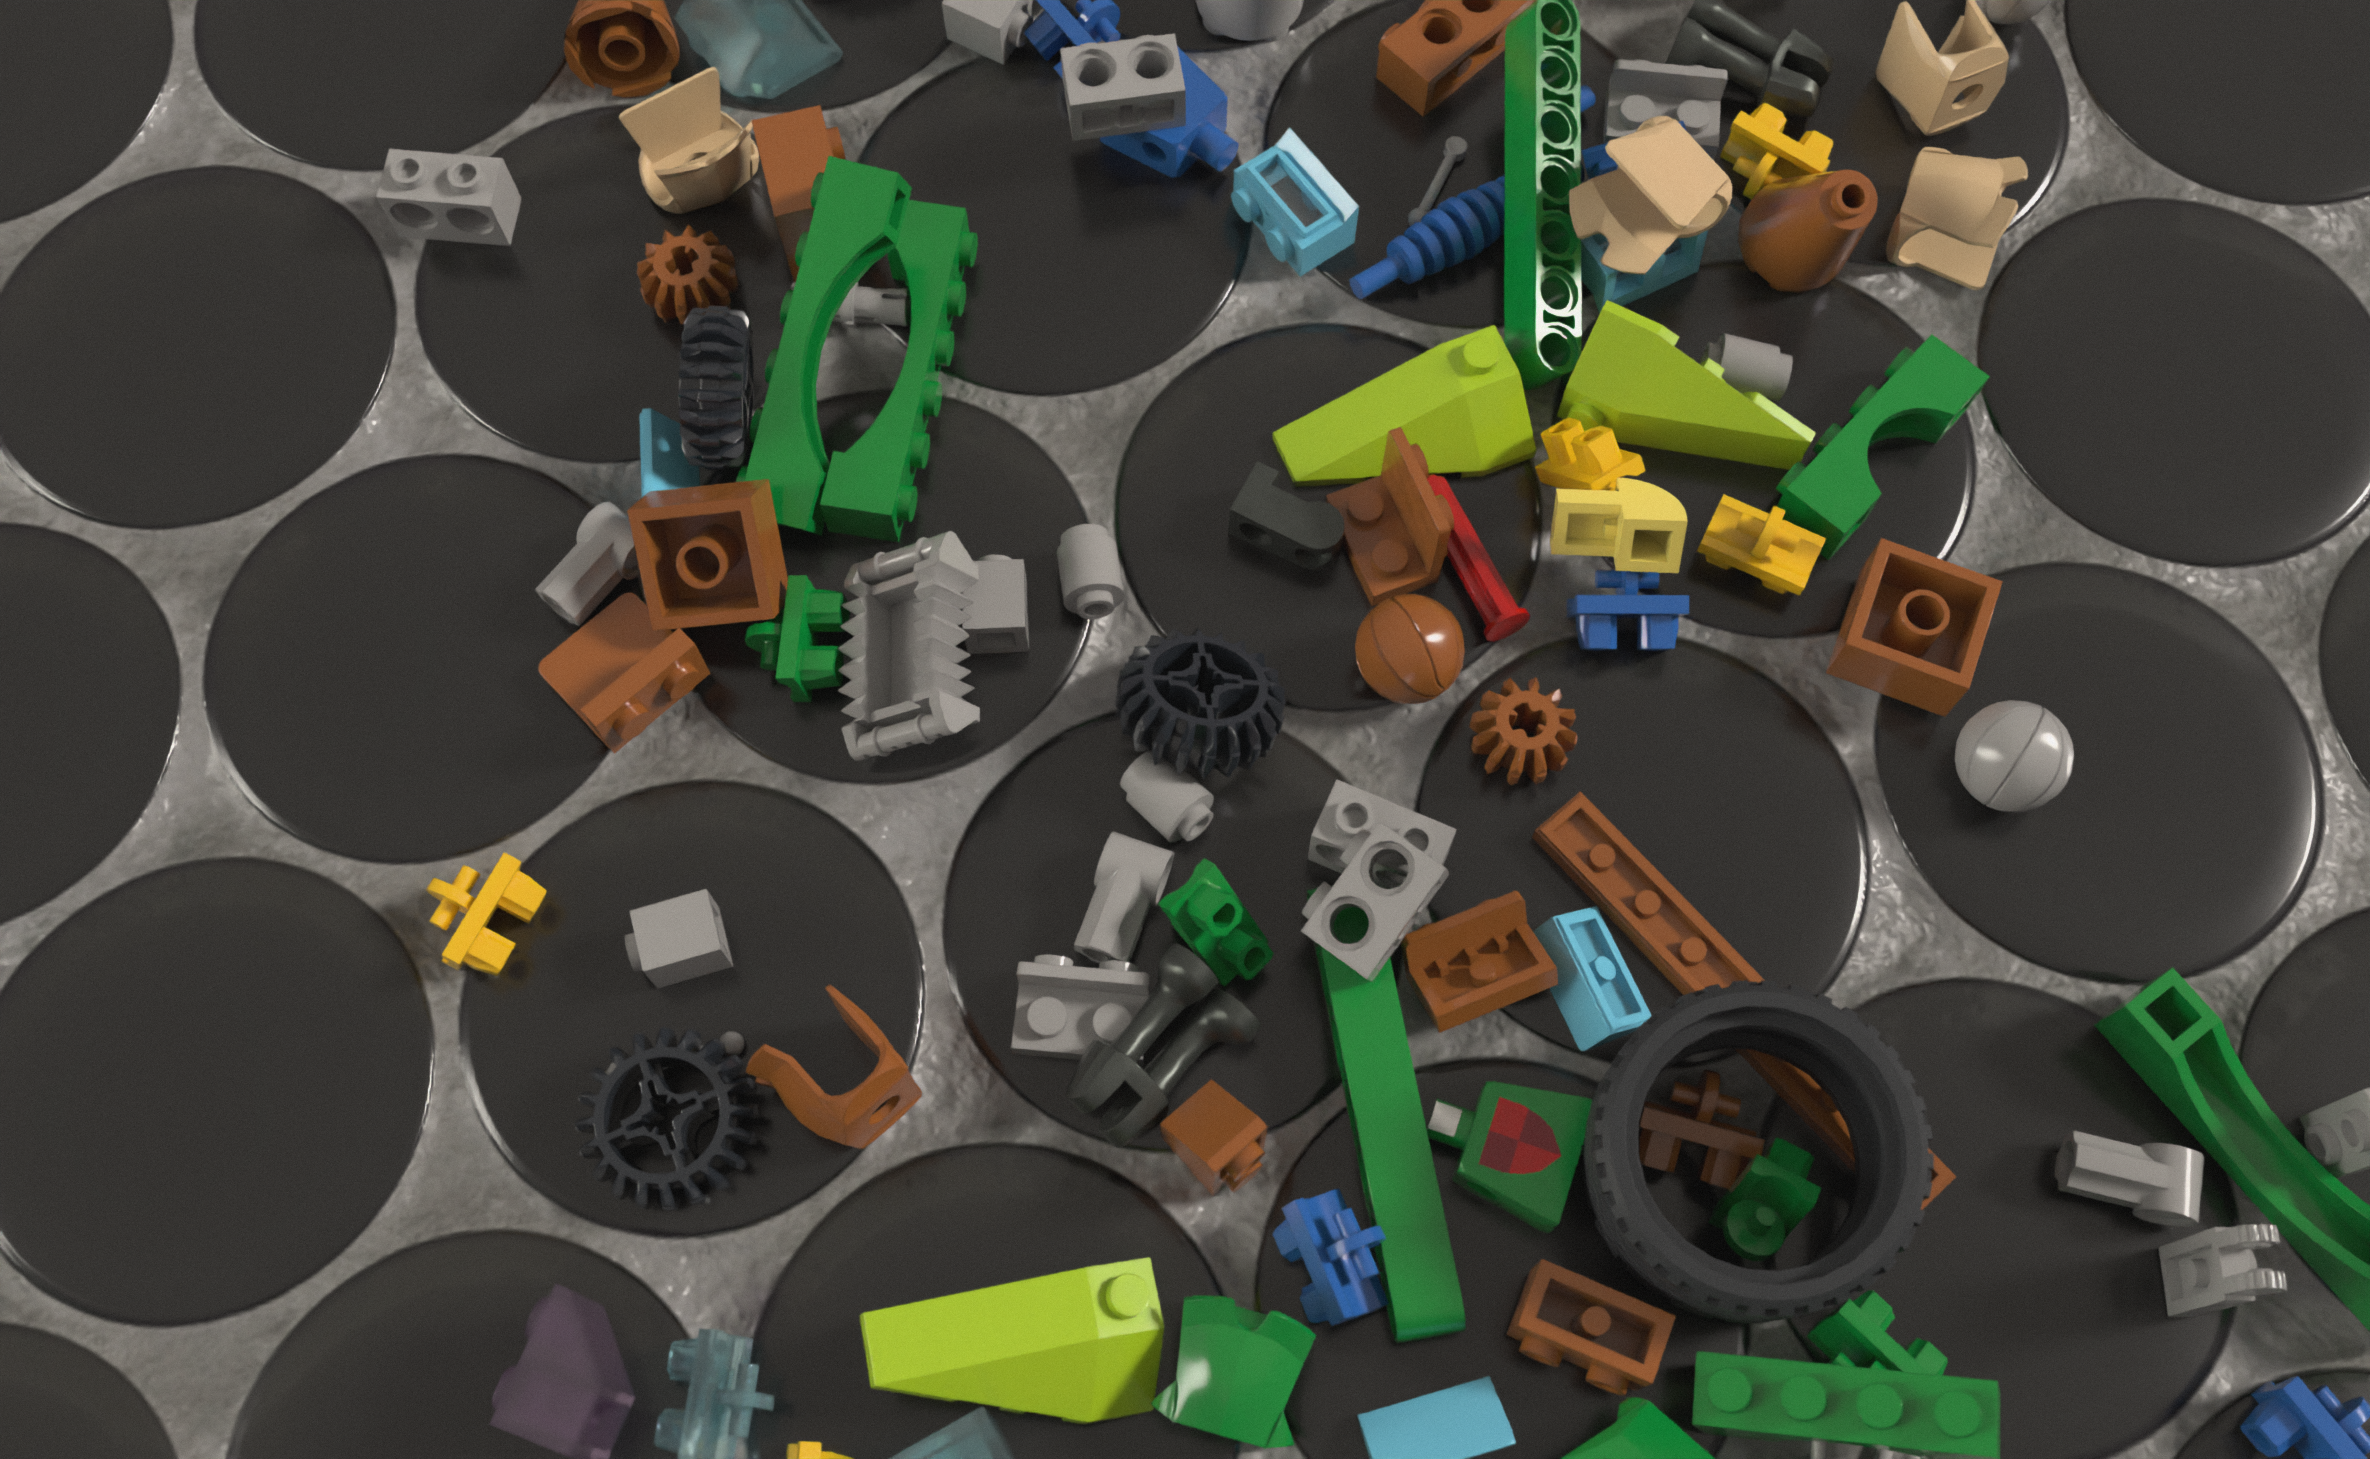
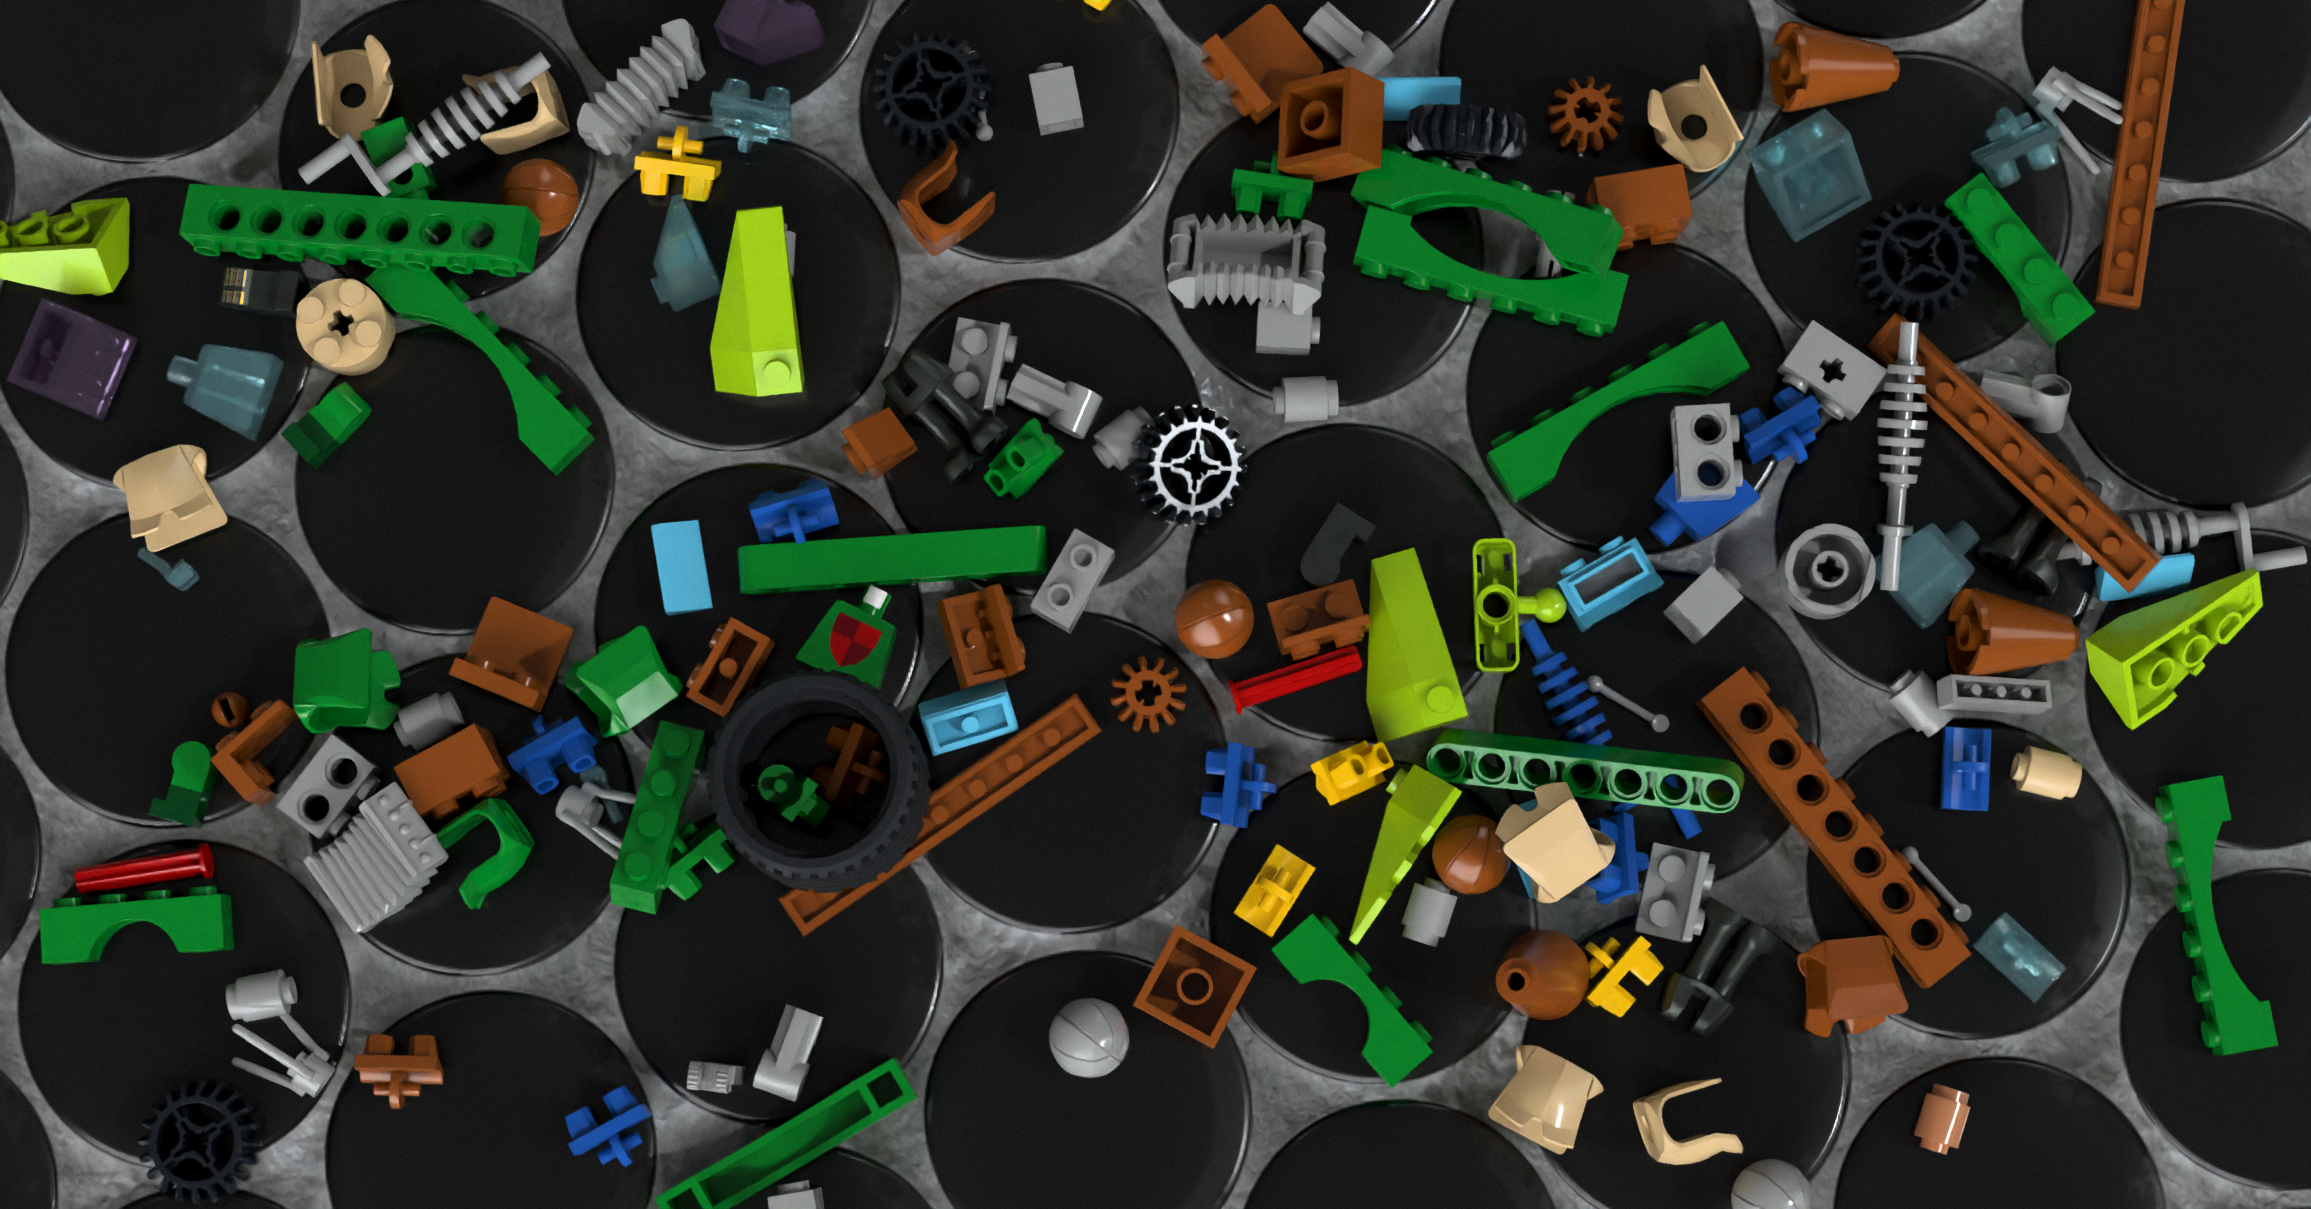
camera: 100 degrees right, 15 degrees up
green piece [1151,1295,1316,1450] -> none
light grey brick [1301,822,1449,982] -> none
light yellow brick [1550,478,1688,573] -> none
none -> dark orange piece [1432,814,1511,895]
none -> lime piece [1472,538,1567,674]
none -> green arch [1486,321,1750,504]
none -> light grey brick [1663,565,1744,644]

